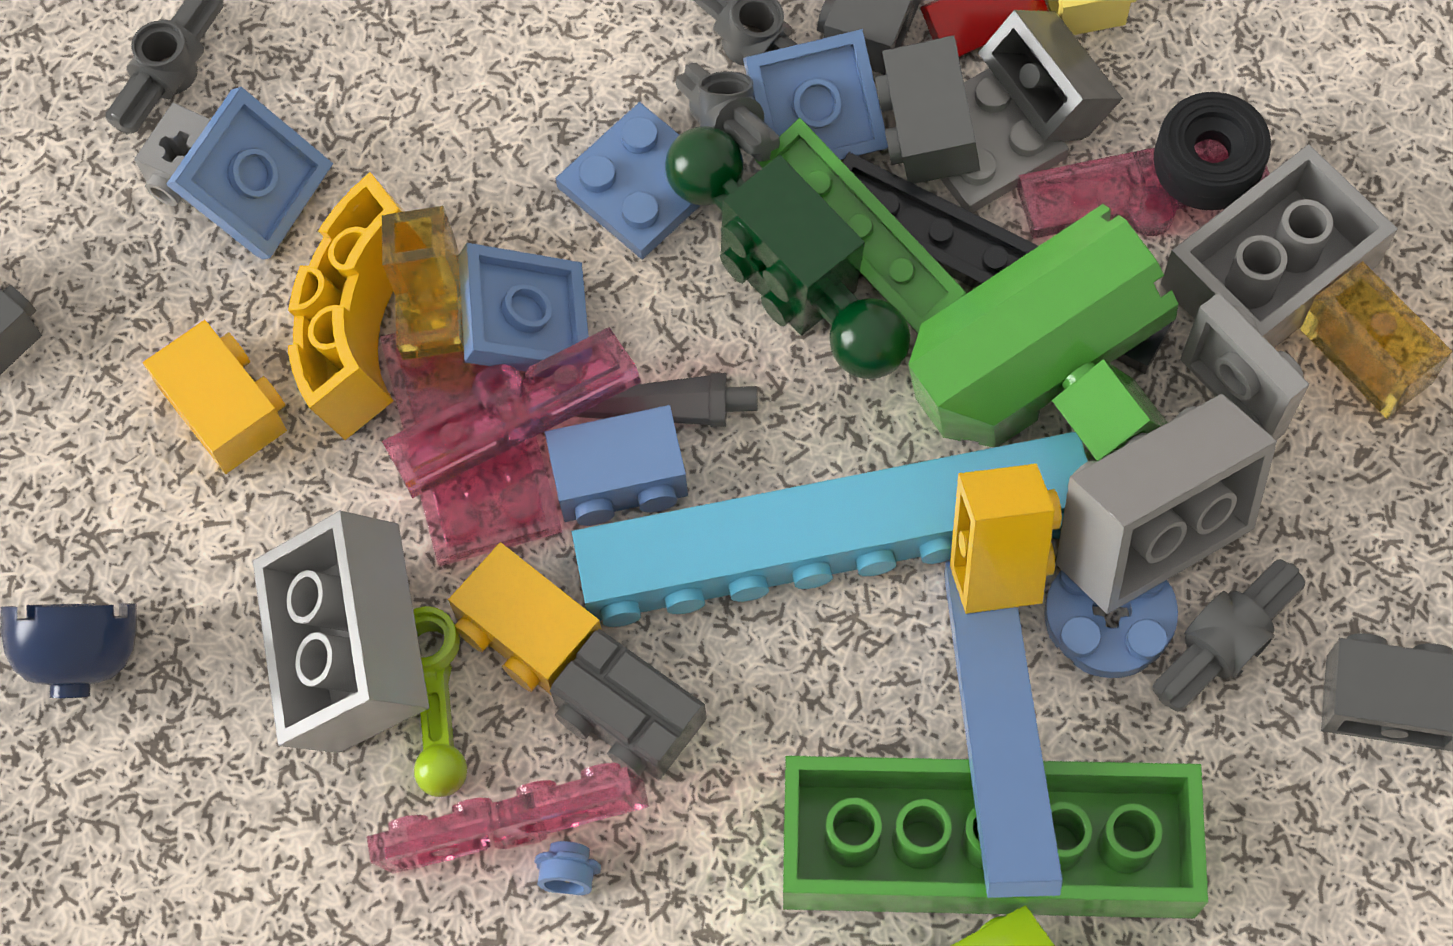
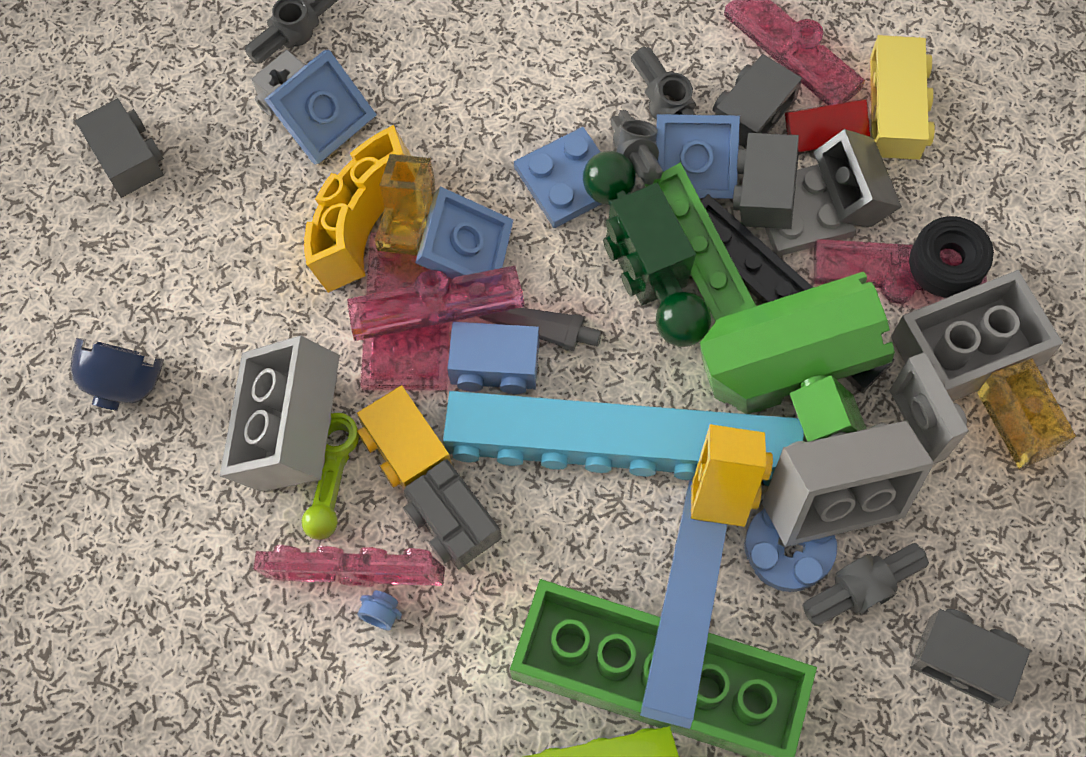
camera: 15 degrees right, 0 degrees up
yellow brick [142,319,287,475] -> none

